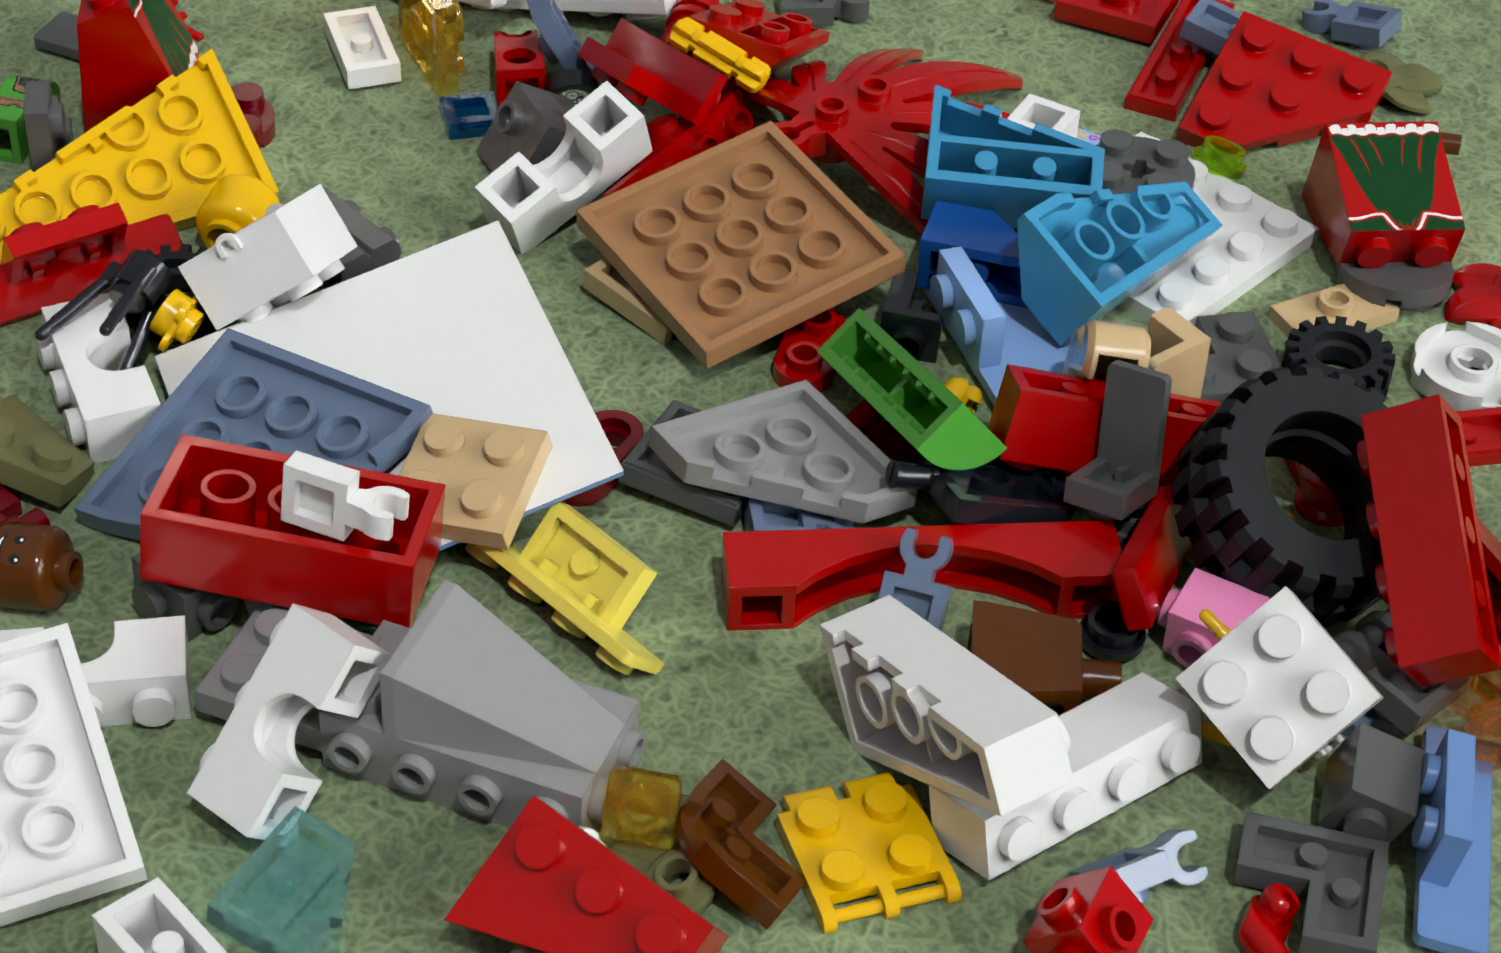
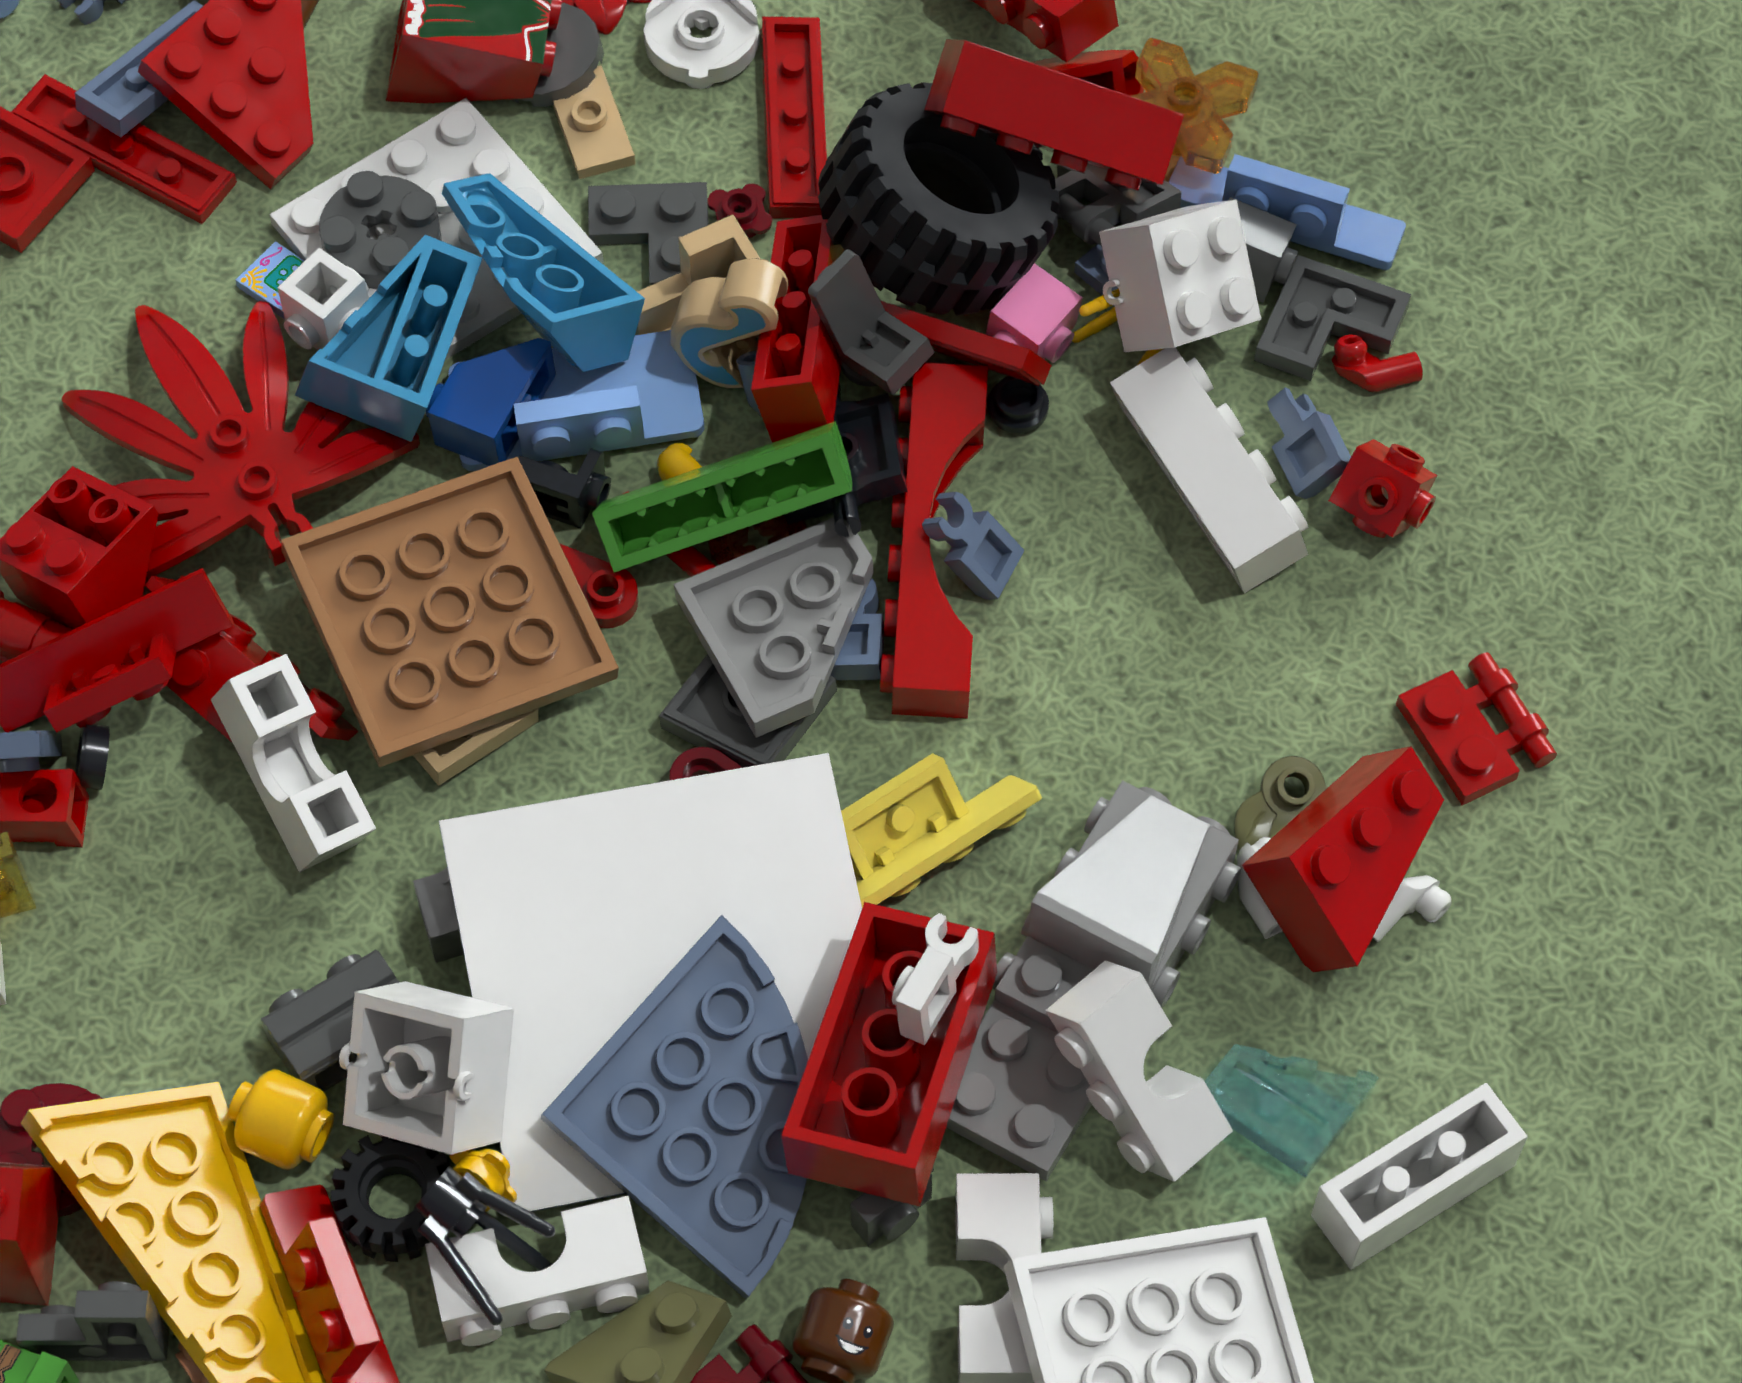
camera: 80 degrees left, 20 degrees up
tan plate [399,413,553,550] -> none
tile [439,91,498,140] -> none
flat silver brick [476,81,575,172] -> none
clear yellow bracket [600,764,688,850] -> none
yellow axle [669,17,771,93] -> none
reddish brown plate [675,759,806,930] -> none
yellow plate [776,772,962,935] -> none
white wedge [819,595,1074,816] -> none
reddish brown torso [968,600,1122,716] -> none
clear neon green plate [1191,136,1246,179] -> none
black tyre [1281,316,1396,397] -> none

